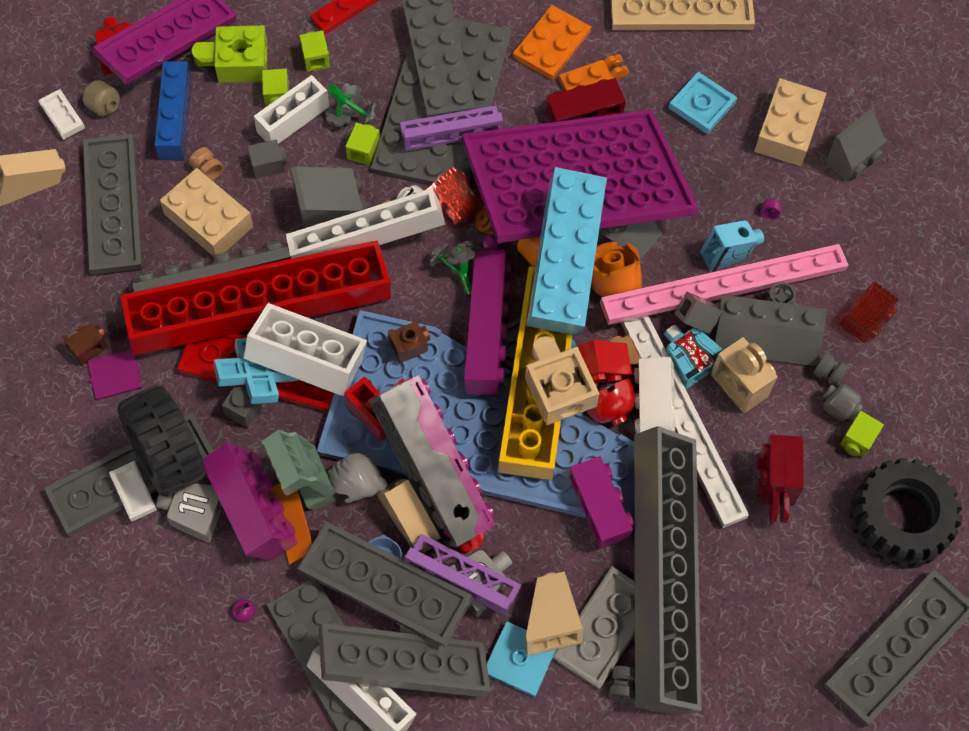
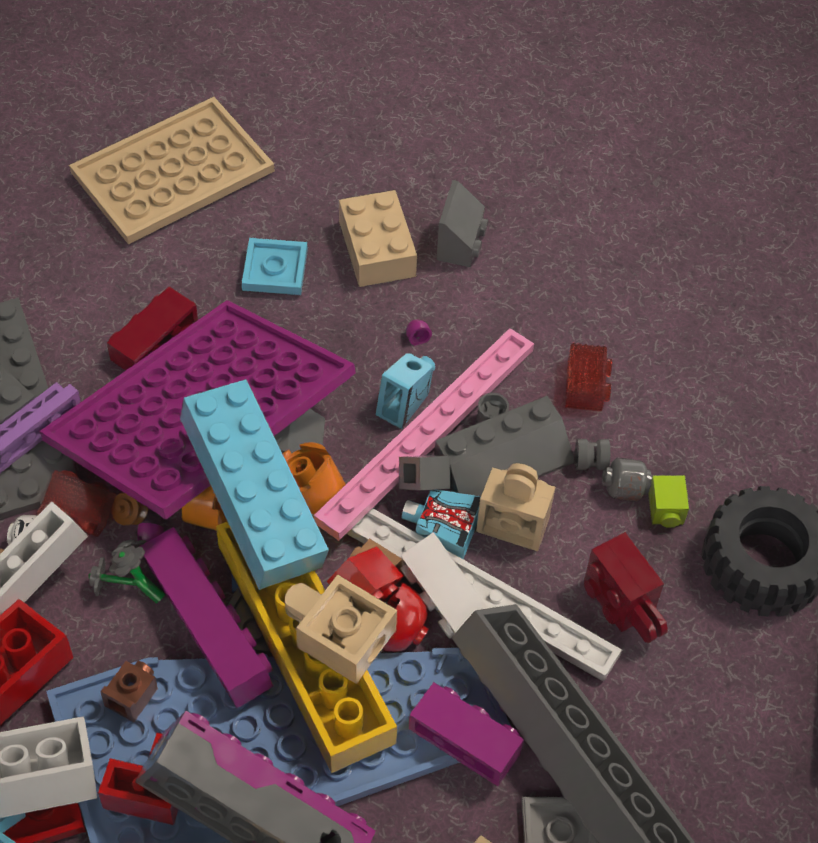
camera: 35 degrees left, 10 degrees down
orange plate [513,5,591,80] -> none
orange hinge [559,54,629,91] -> none

